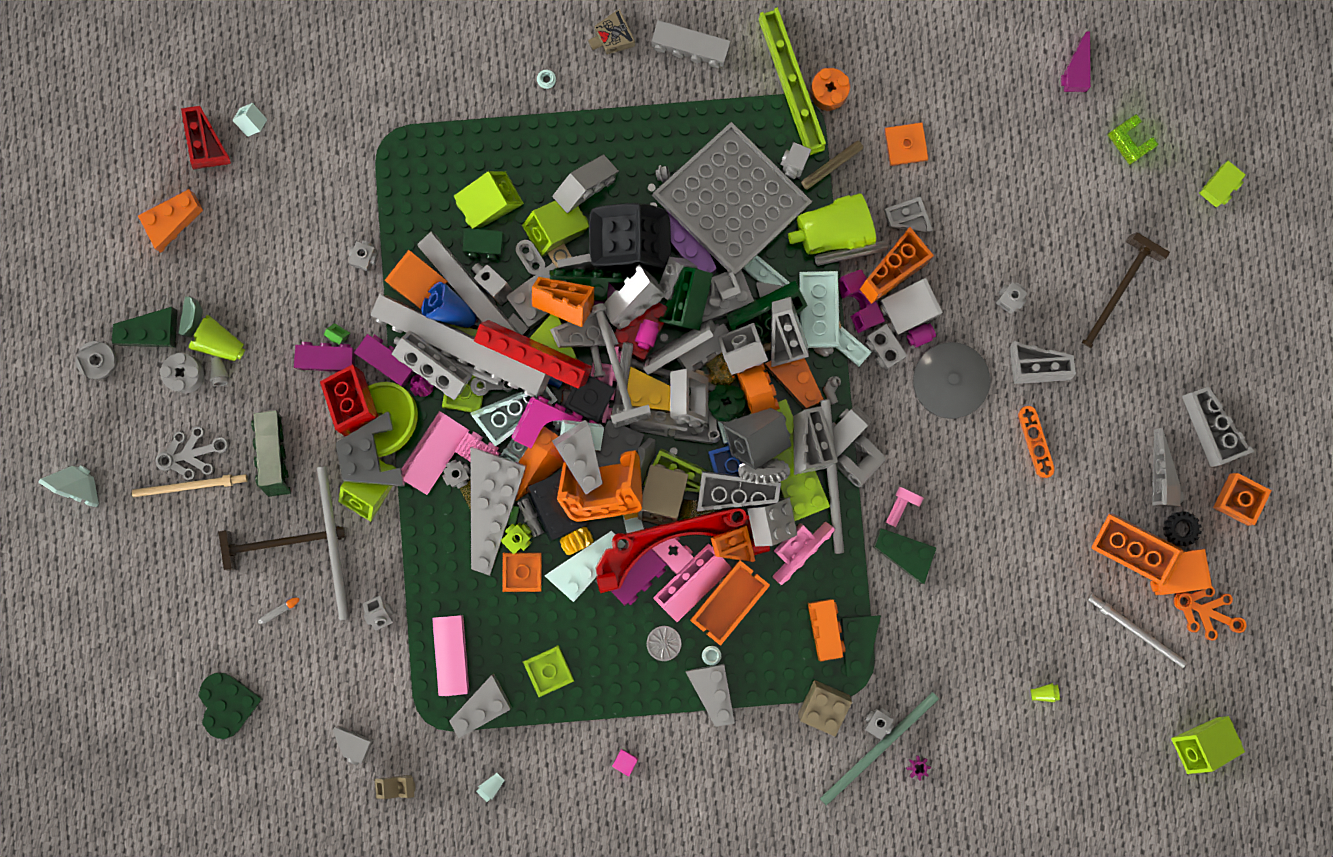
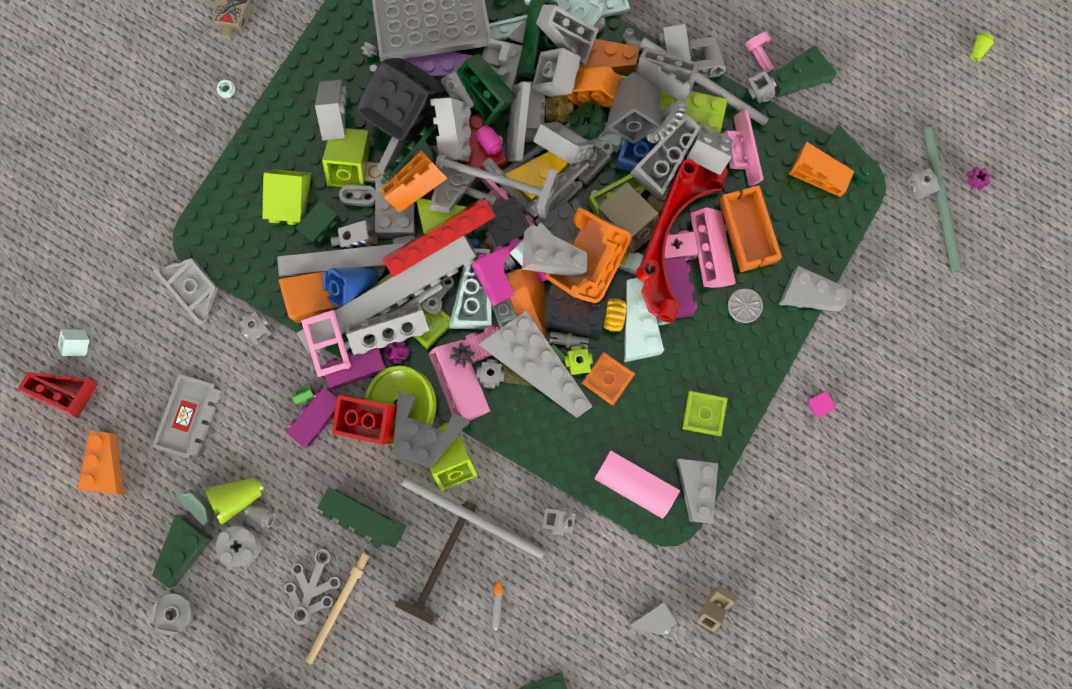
camera: 55 degrees left, 5 degrees down
light aqua cone [476,773,505,802] -> none
light aqua plate [702,646,721,665] -> none
orange wing [711,525,755,562] -> none
dark tan brick [798,680,852,737] -> none
none -> light grey hinge [152,374,222,459]
none -> light grey wing [153,259,219,326]
none -> bright pink window [301,310,351,377]
none -> black gear [450,342,475,368]
none -> light grey brick [748,71,777,103]

